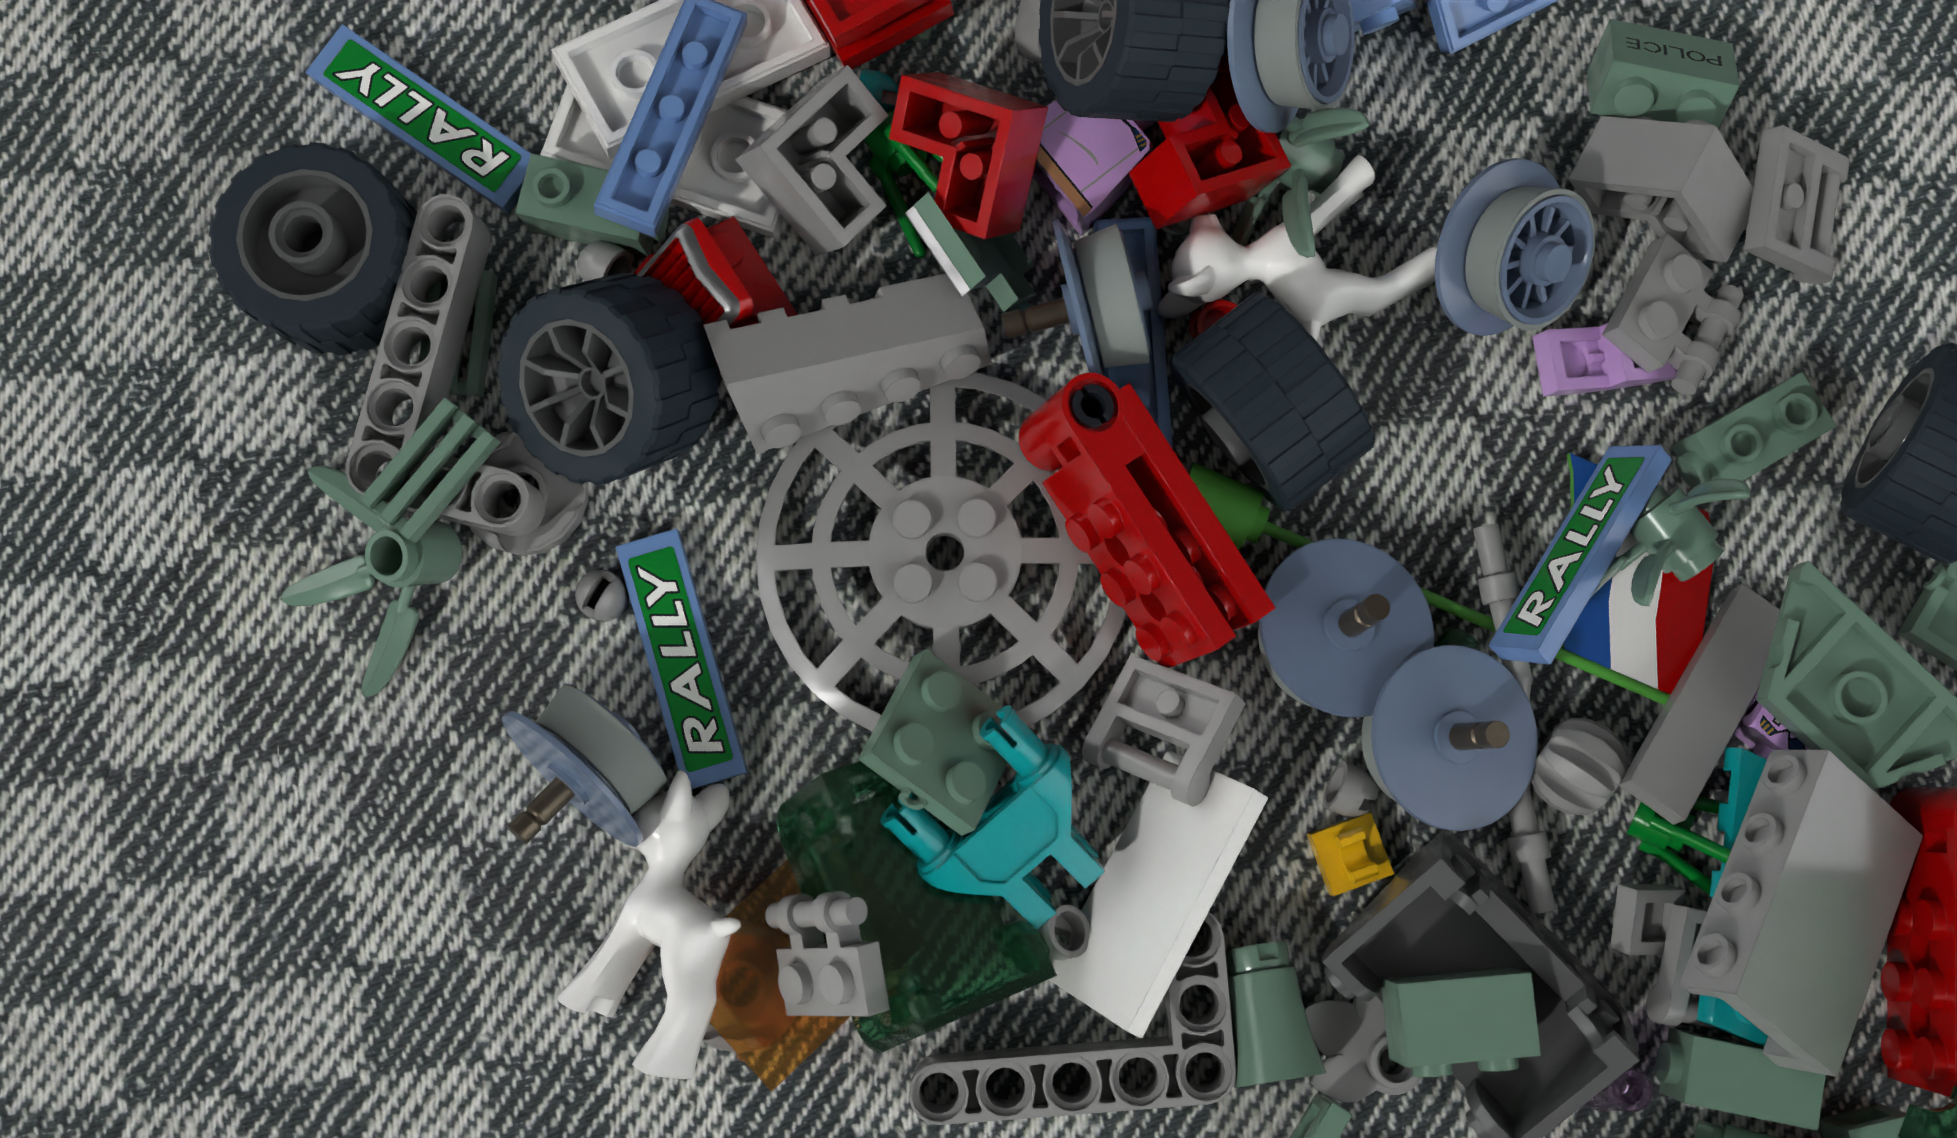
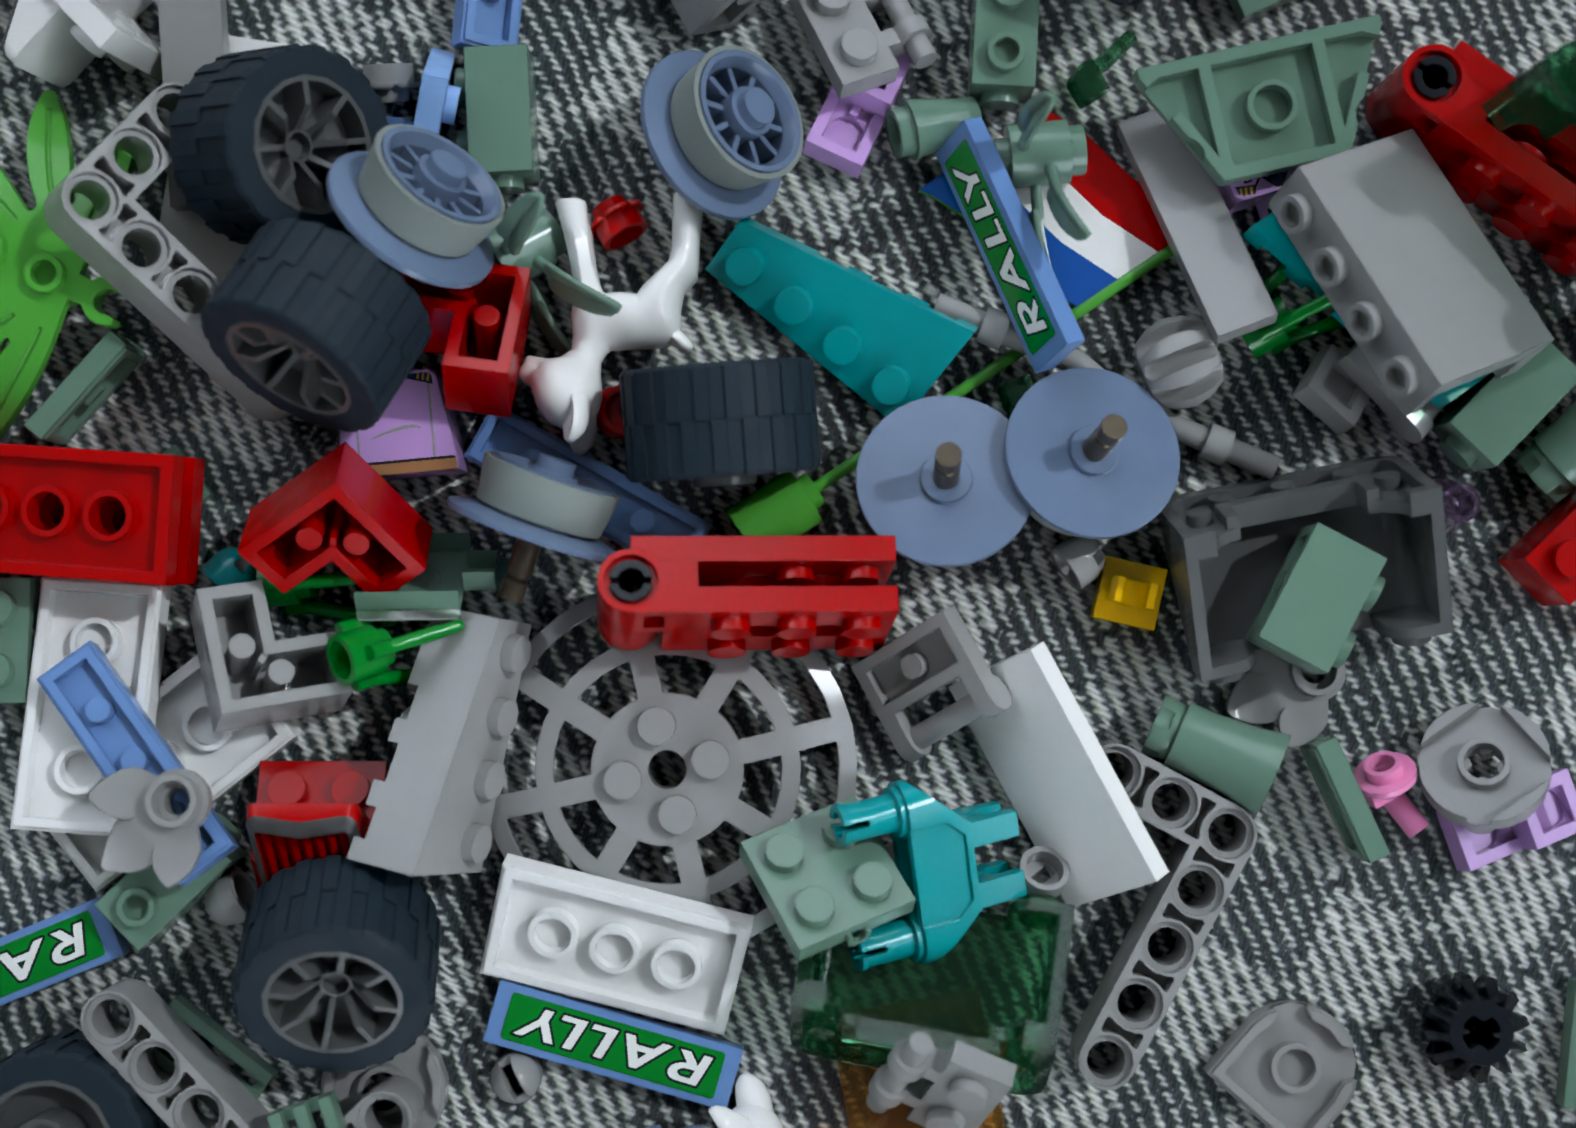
camera: 55 degrees left, 5 degrees up
none -> light grey plate [88,767,212,888]
none -> green plant [326,616,465,692]
none -> sand green brick [454,44,540,195]
none -> white tile [480,853,755,1036]
none -> red plate [590,195,648,251]
none -> teal wing [705,218,979,417]
none -> sand green cone [885,95,982,161]
none -> clear green hand [1066,30,1137,109]

